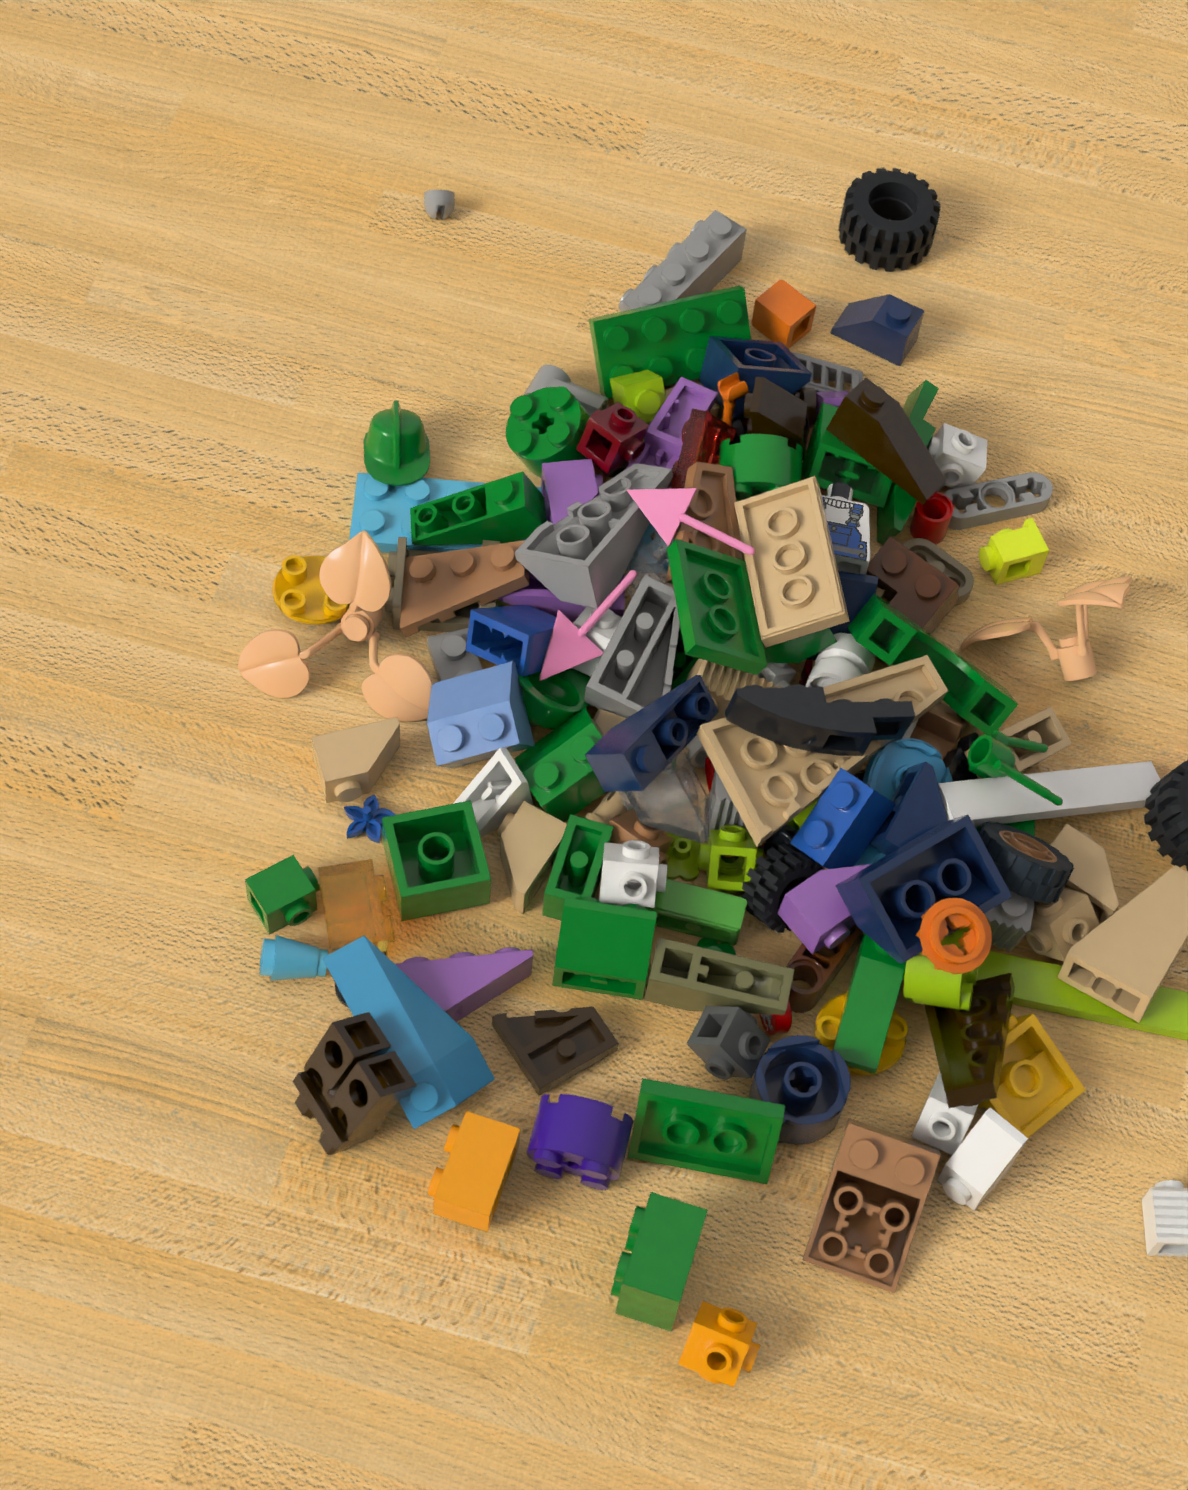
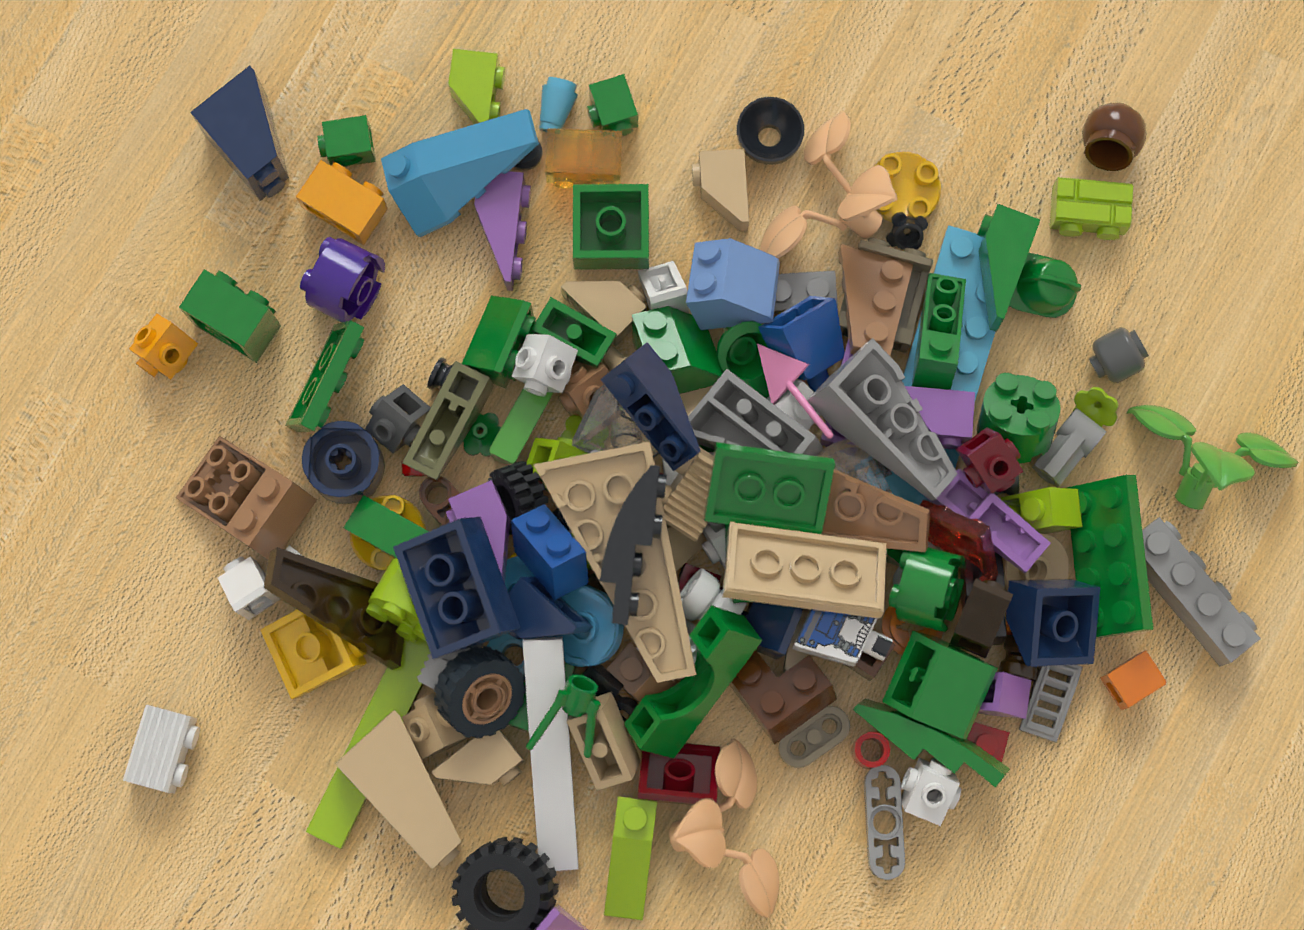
camera: 110 degrees right, 20 degrees up
dark brown hips [292,1012,417,1155] -> none
blue plant [344,795,396,844] -> none
dark brown wing [492,1007,619,1096] -> none
bright pink piece [627,488,755,555] -> none
orange hand [717,372,749,429] -> none
dark brown slope [826,378,947,505] -> none
dark blue slope [830,294,925,366] -> none
black tyre [838,168,941,272] -> none
orange gear [916,898,992,975] -> none
neon yellow brick [979,517,1049,585] -> none
none -> dark blue slope [190,65,289,201]
none -> green brick [317,115,376,167]
none -> black bush [427,357,454,390]
none -> lime slope [448,49,505,124]
none -> lime slope [604,797,657,920]
none -> dark red slope [637,743,721,805]
none -> black piece [737,97,804,165]
none -> green slope [977,204,1040,332]
none -> lime brick [1049,177,1134,240]
none -> lime plant [1073,387,1118,427]
none -> reddish brown piece [1082,103,1147,171]
none -> dark grey head [1089,327,1149,383]
none -> bright green plant [1126,405,1299,510]

